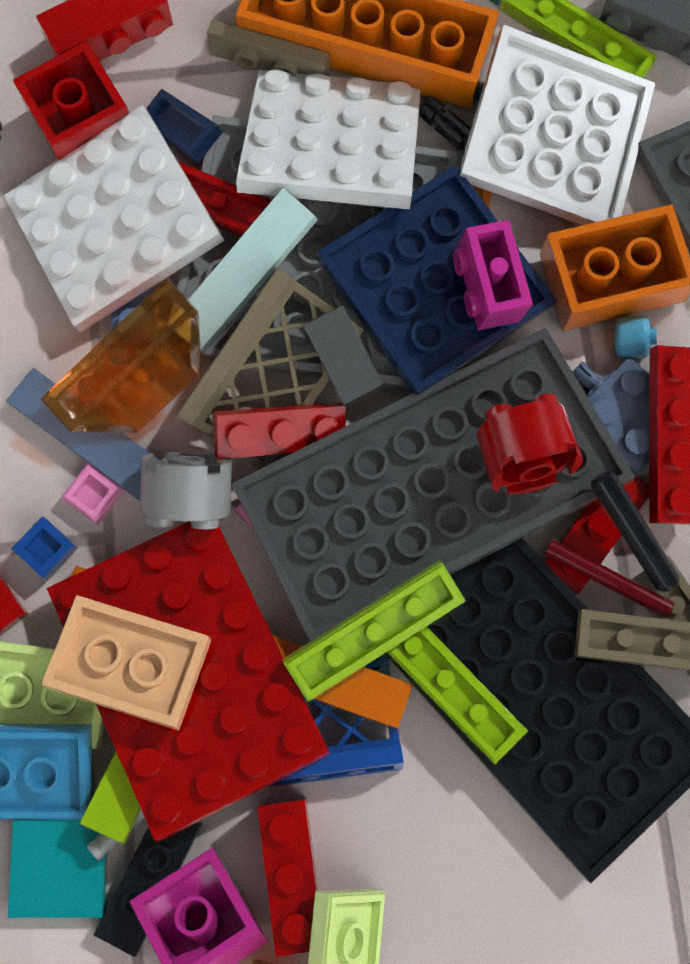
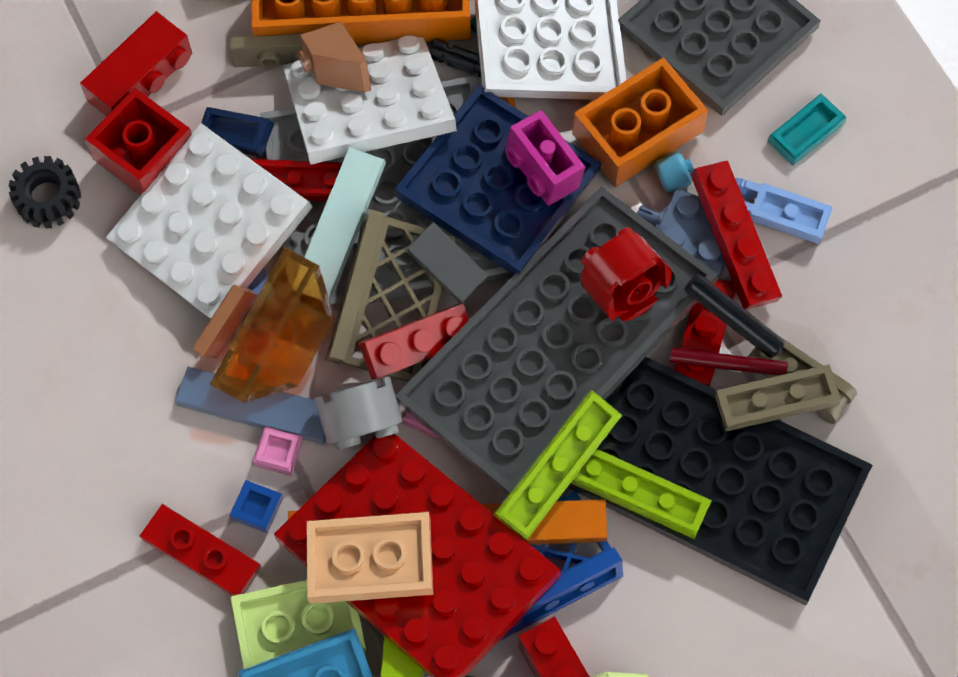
camera: 20 degrees left, 10 degrees down
none -> nougat tile [193,284,258,359]
none -> nougat slope [298,22,371,93]

